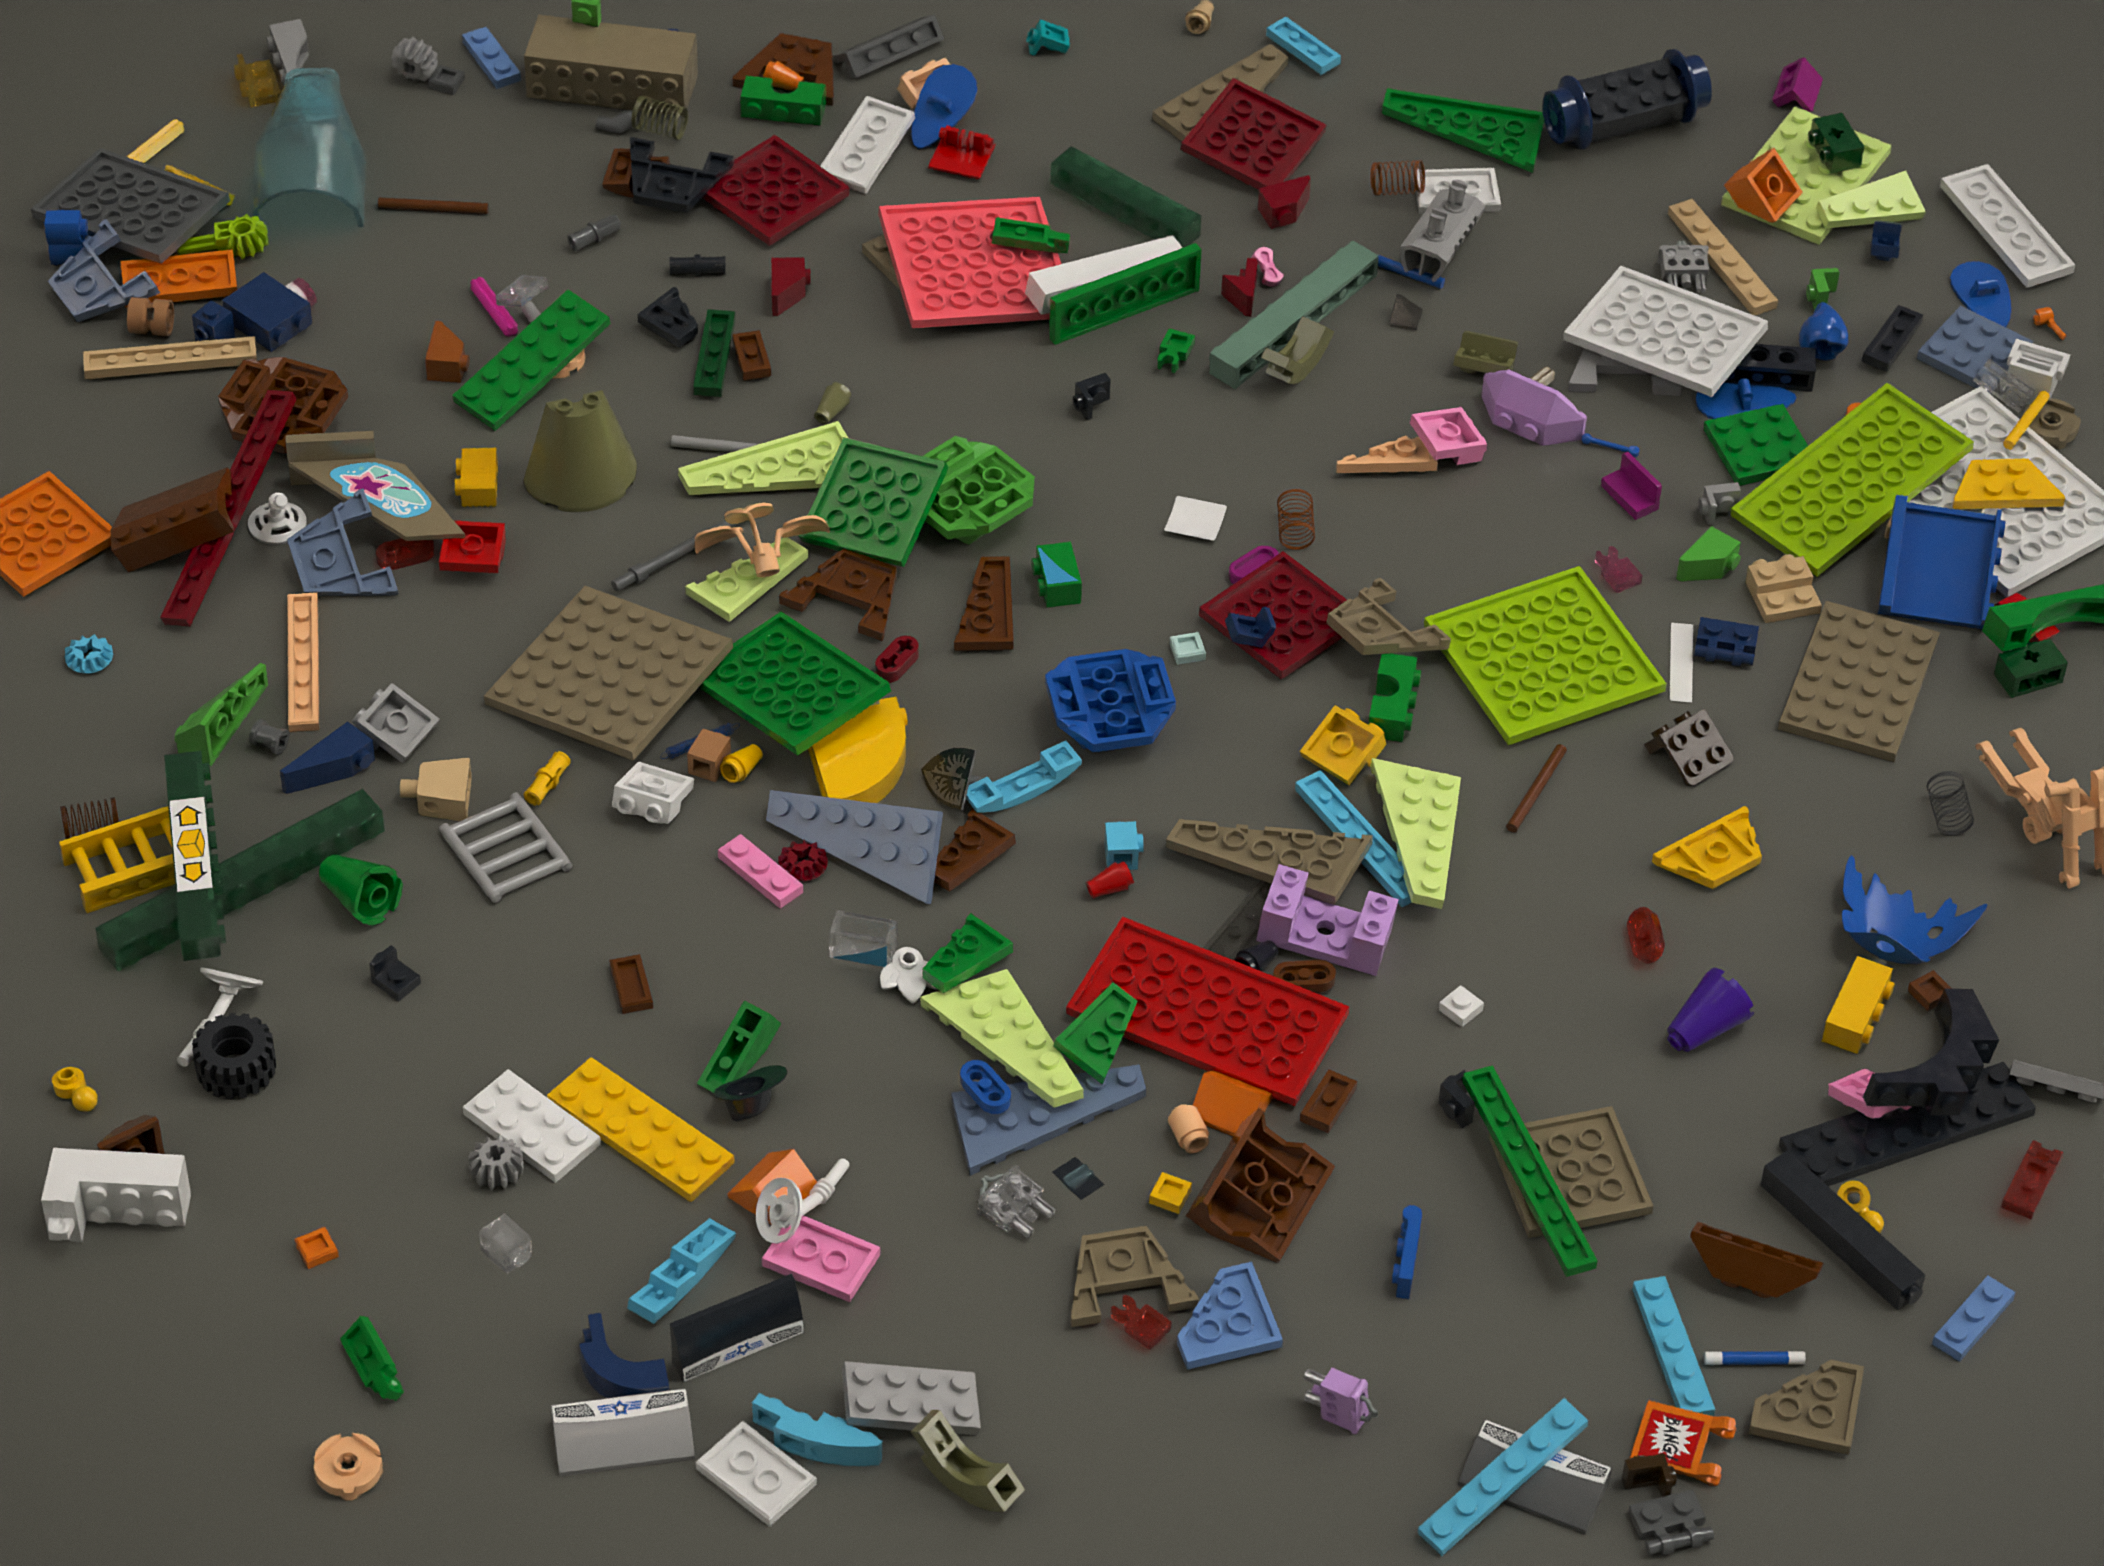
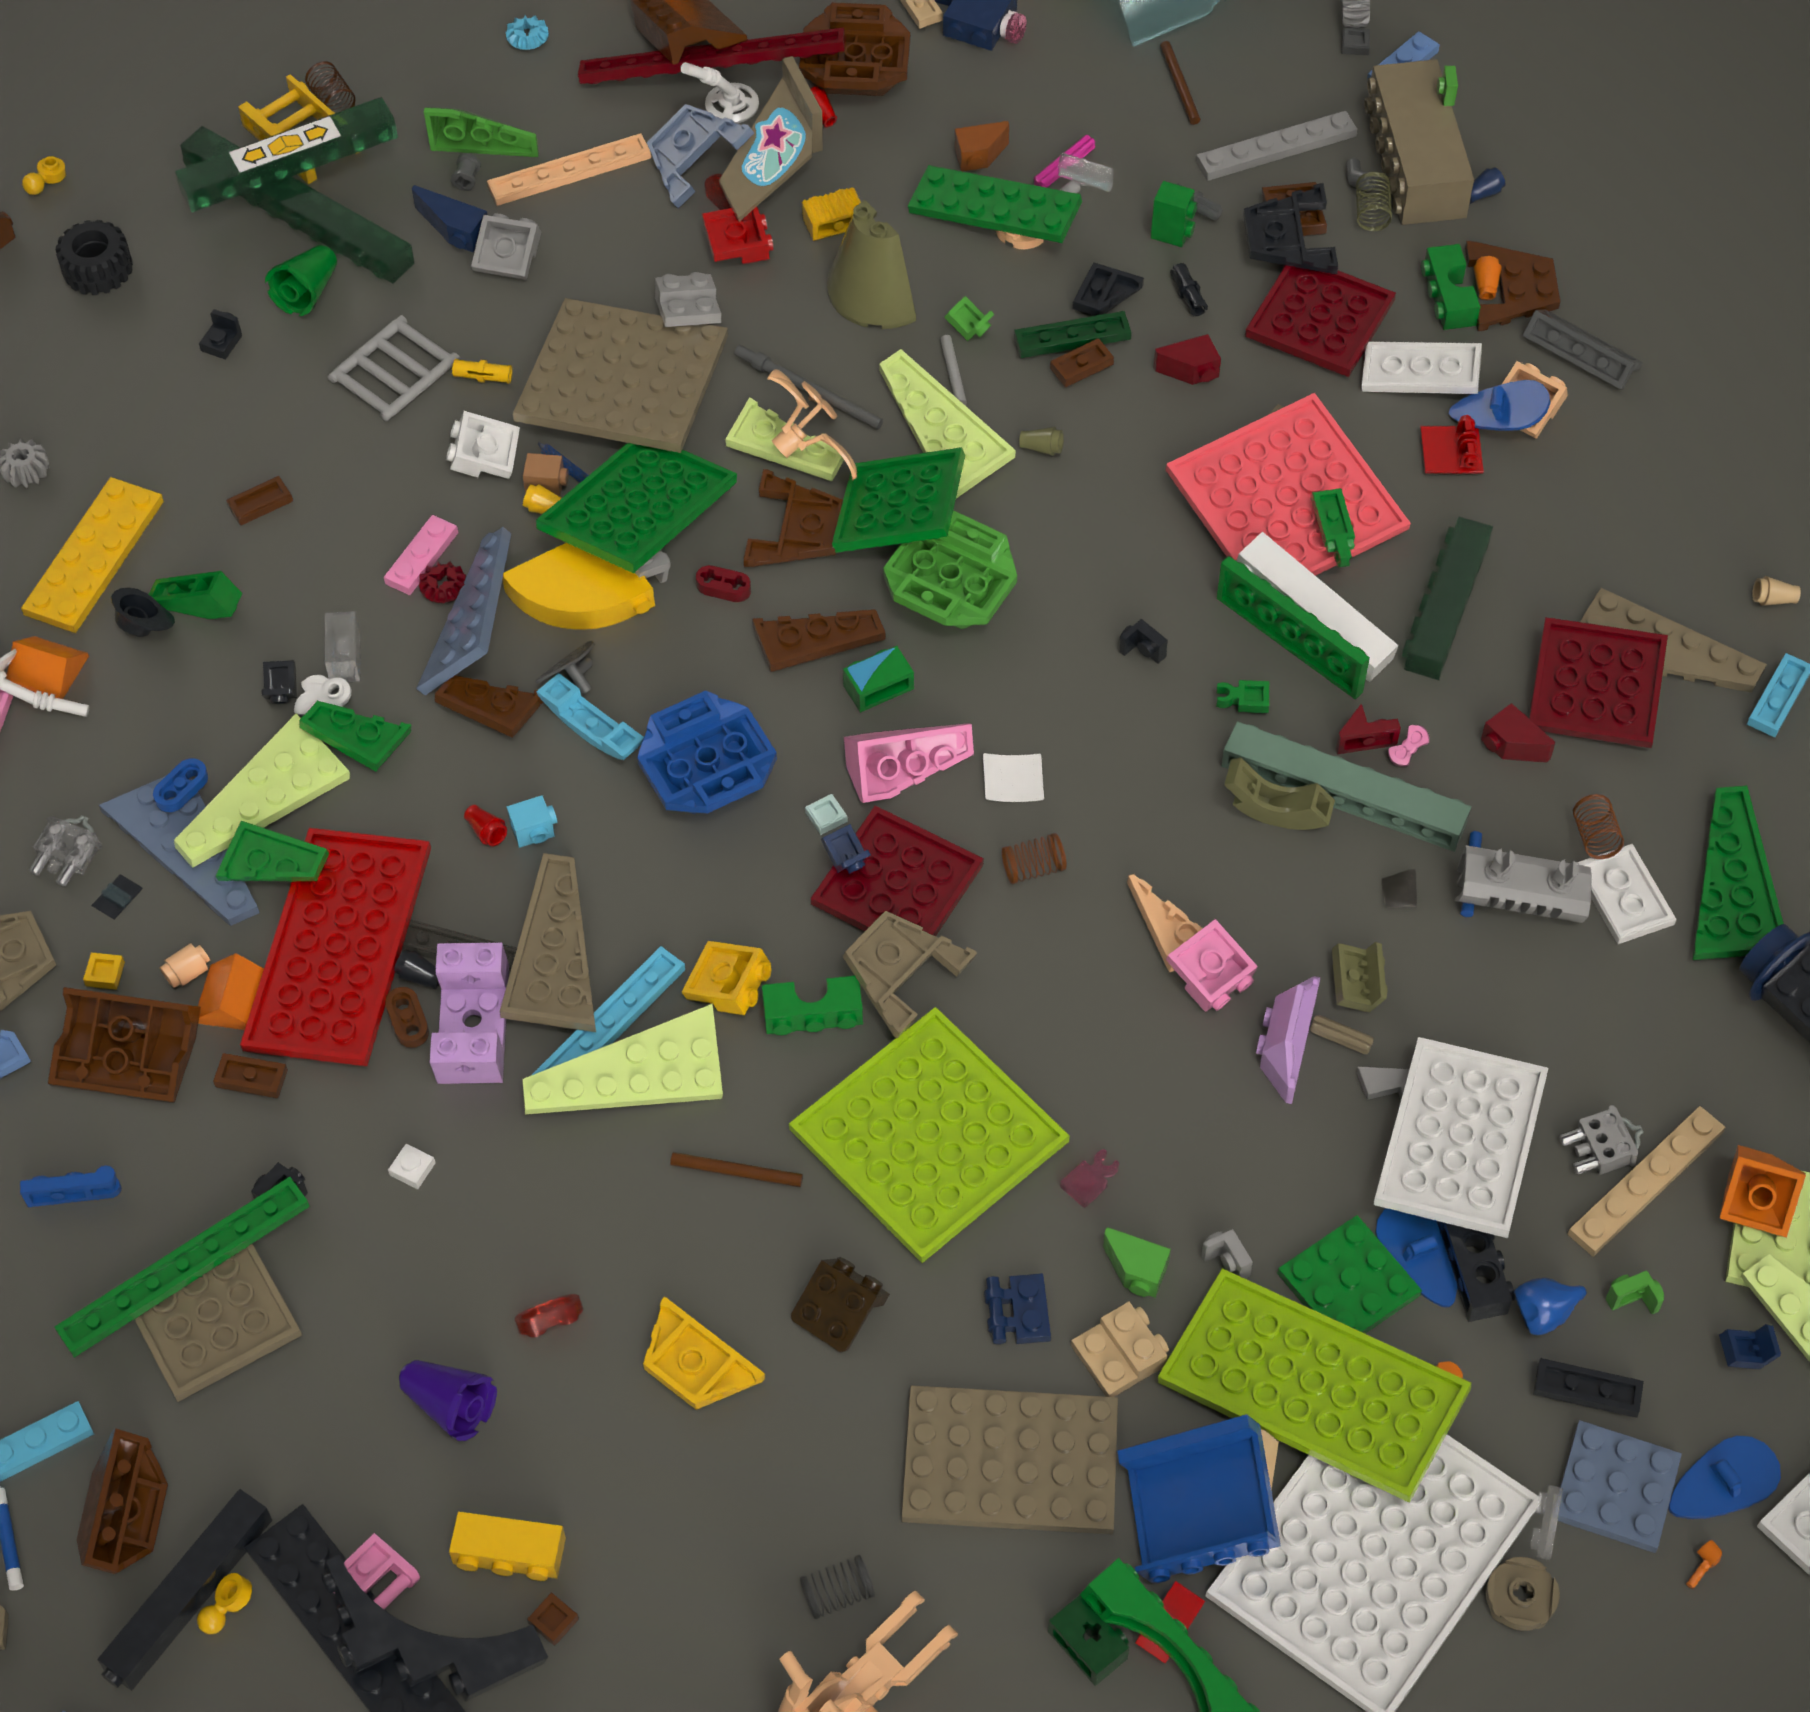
camera: 75 degrees right, 10 degrees up
white dish [177,967,263,1067] -> none
tan torso [400,758,472,821] -> none
white plate [463,1069,601,1183] -> none
teal bracket [1026,19,1070,56] -> none
magenta tile [1228,546,1279,584] -> none
blue hinge [1581,433,1640,458] -> none
magenta panel [1601,452,1662,520] -> none
white sticker [1670,623,1693,702] -> none
blue piece [1842,855,1988,964] -> none
yellow wing [1953,458,2065,509] -> none
white plate [2002,339,2071,405] -> none
yellow bar [2003,391,2050,450] -> none
none -> black bracket [261,660,297,704]
none -> light grey plate [655,272,721,327]
none -> bright pink wedge [844,723,974,803]
none -> bright green bracket [944,296,994,341]
none -> green brick [1151,181,1198,248]
none -> light grey plate [1196,111,1357,181]

